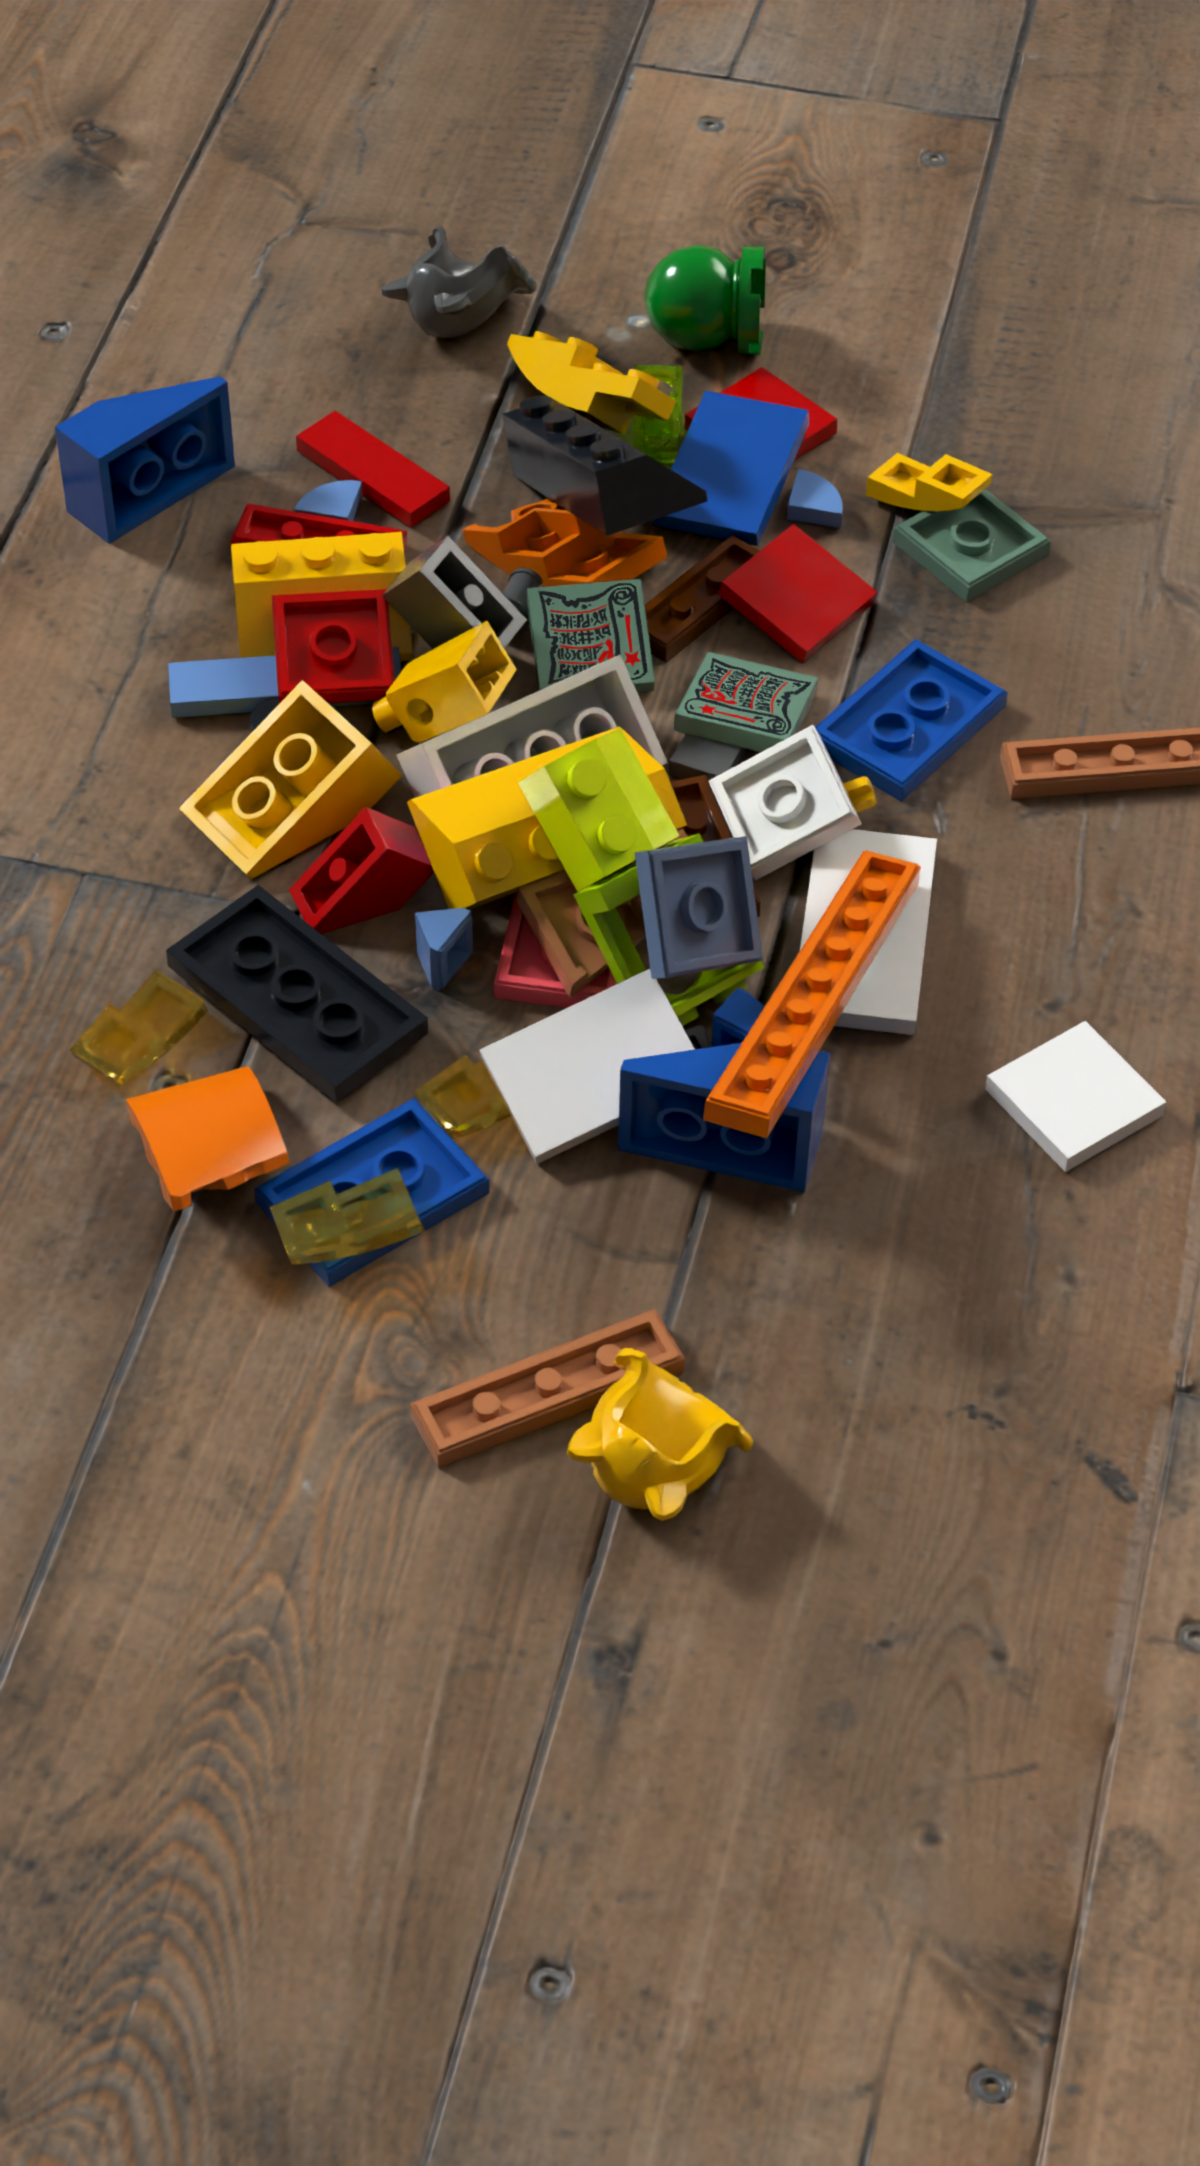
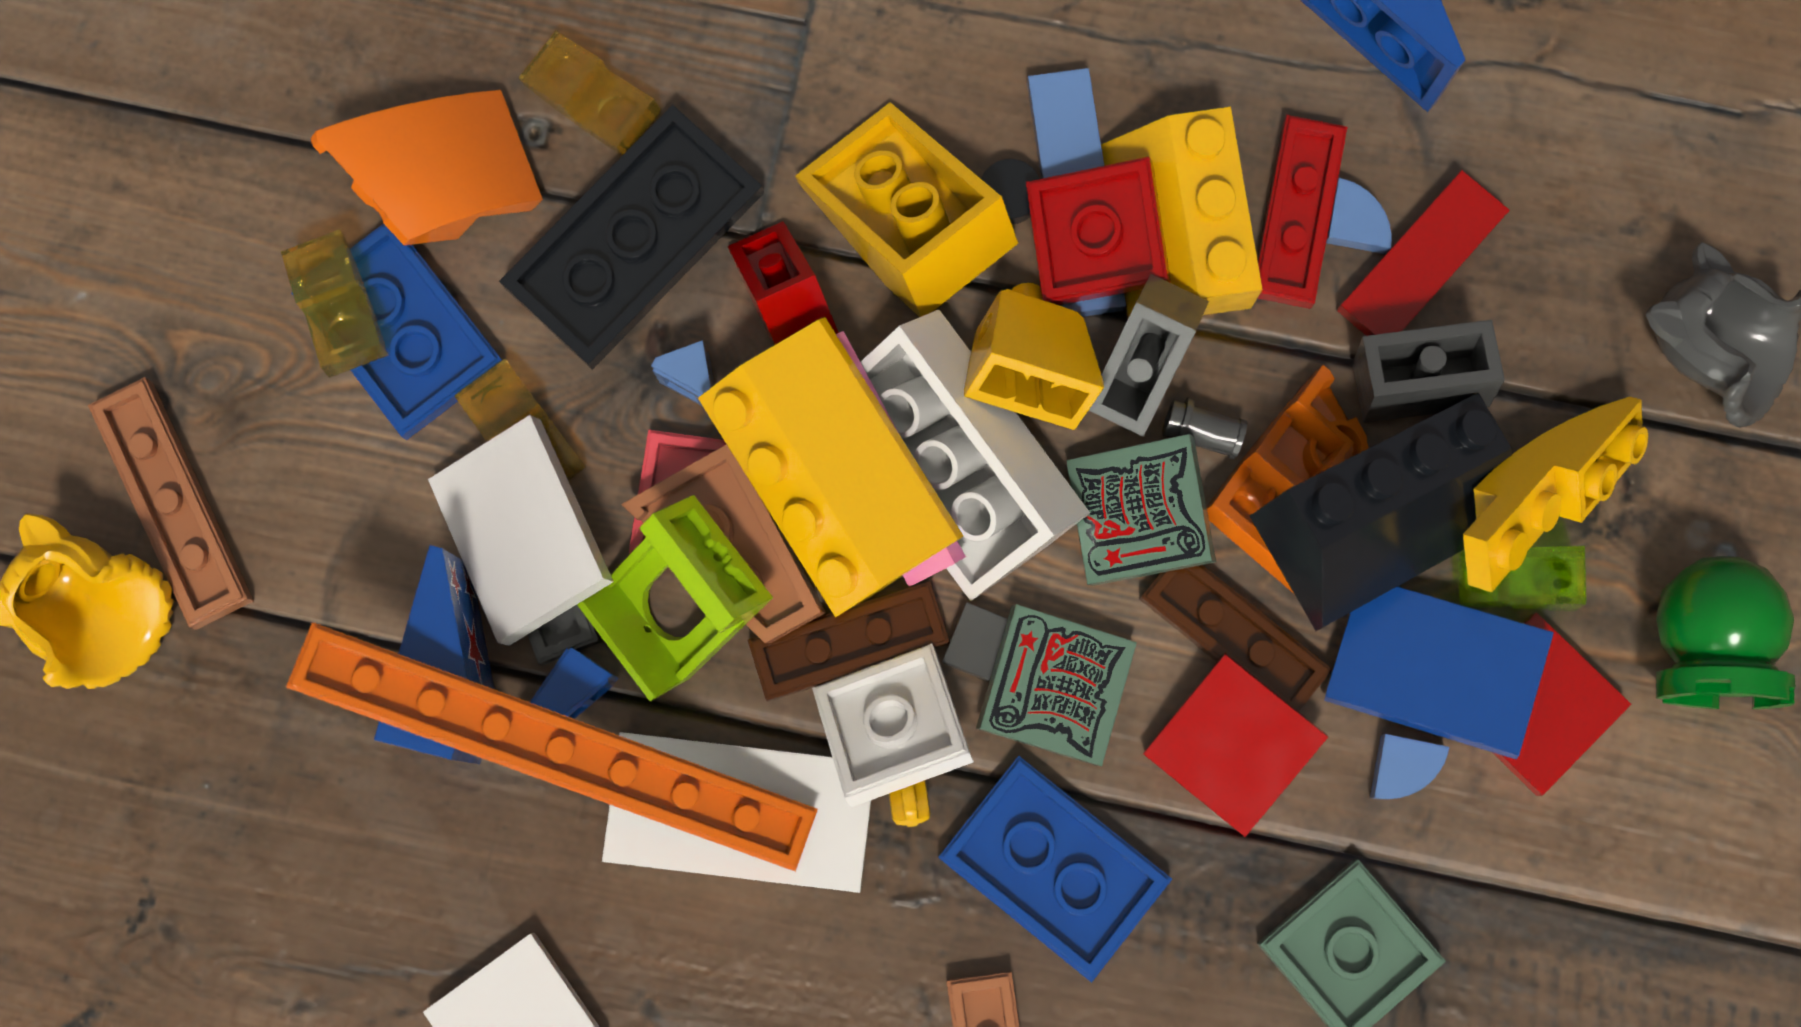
camera: 95 degrees right, 30 degrees up
neon yellow slope [518,728,680,892] -> none
sand blue plate [635,836,763,979] -> none
yellow slope [866,453,993,511] -> none
none -> dark grey brick [1352,320,1505,423]

